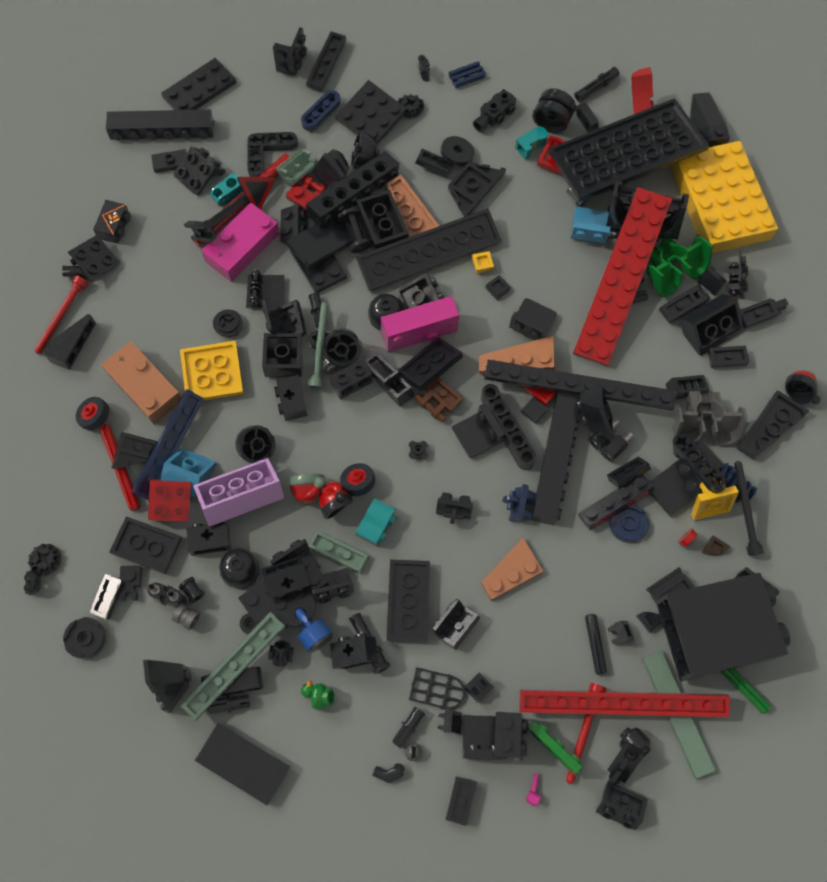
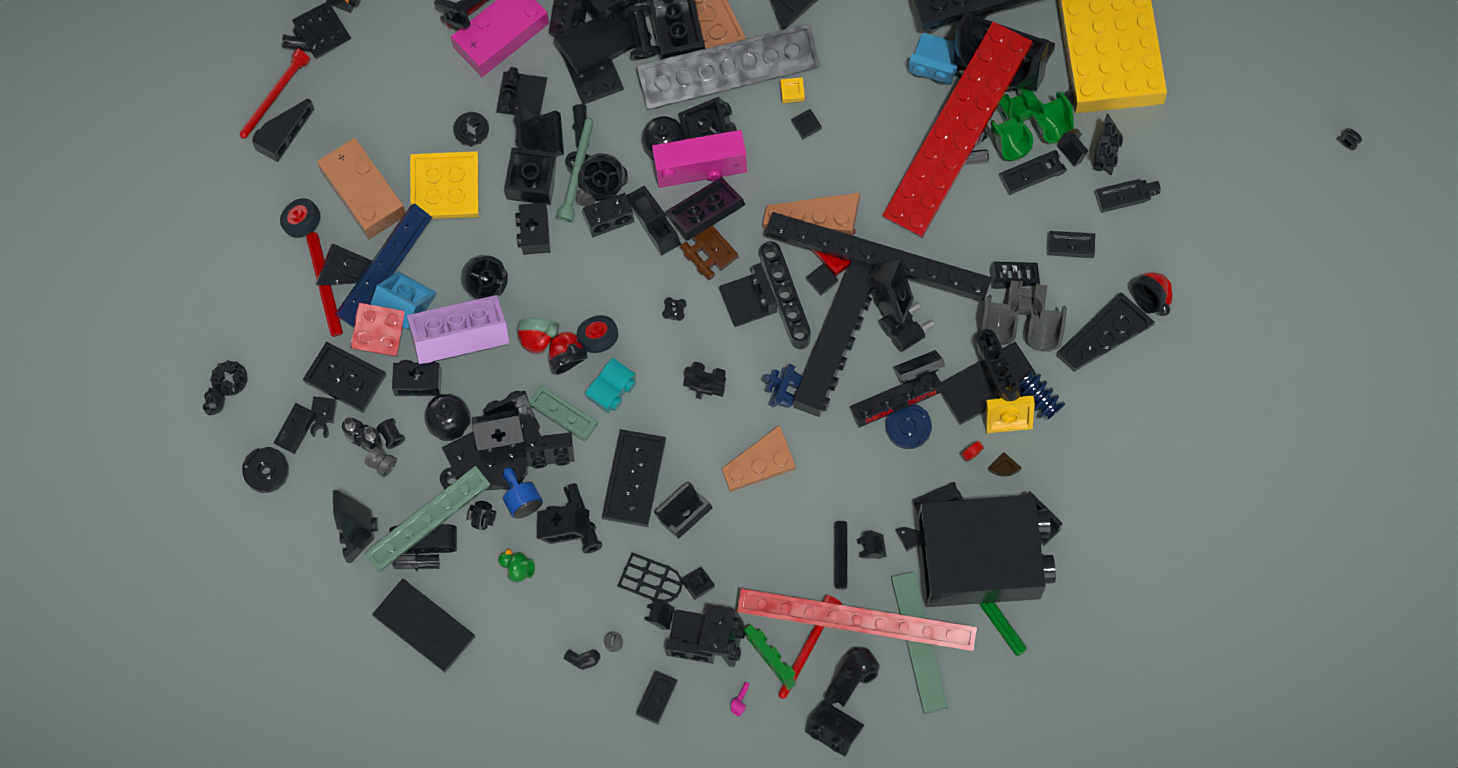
camera: 15 degrees right, 0 degrees up
black axle [392,707,425,748] -> none
black bracket [509,298,557,340] -> none
black slope [679,294,745,356] -> none
black piece [734,461,764,555] -> none

